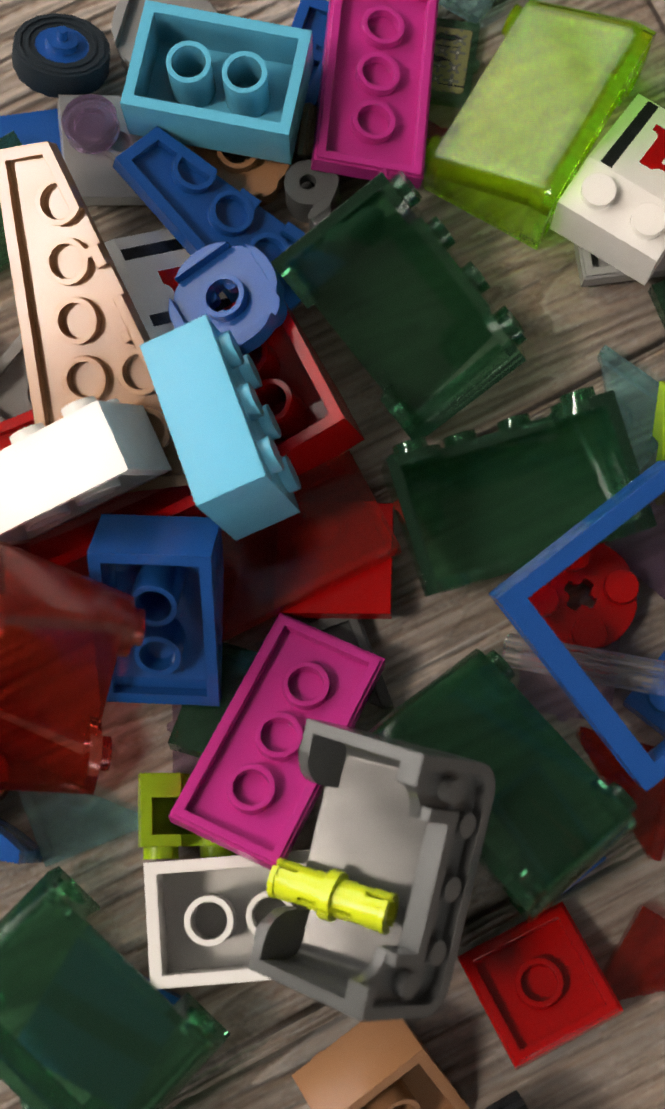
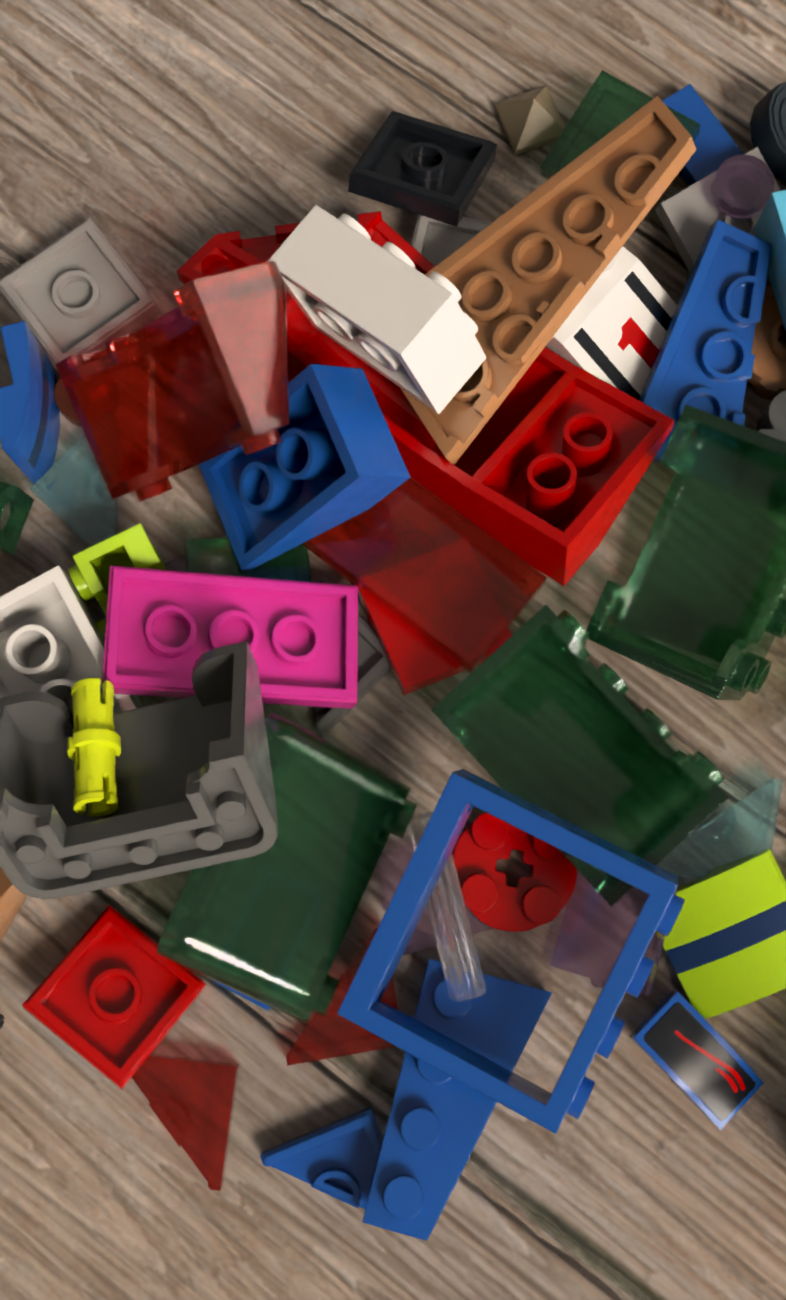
camera: 65 degrees right, 0 degrees up
medium azure brick [140,315,301,541] -> none
plate [168,242,287,355] -> none

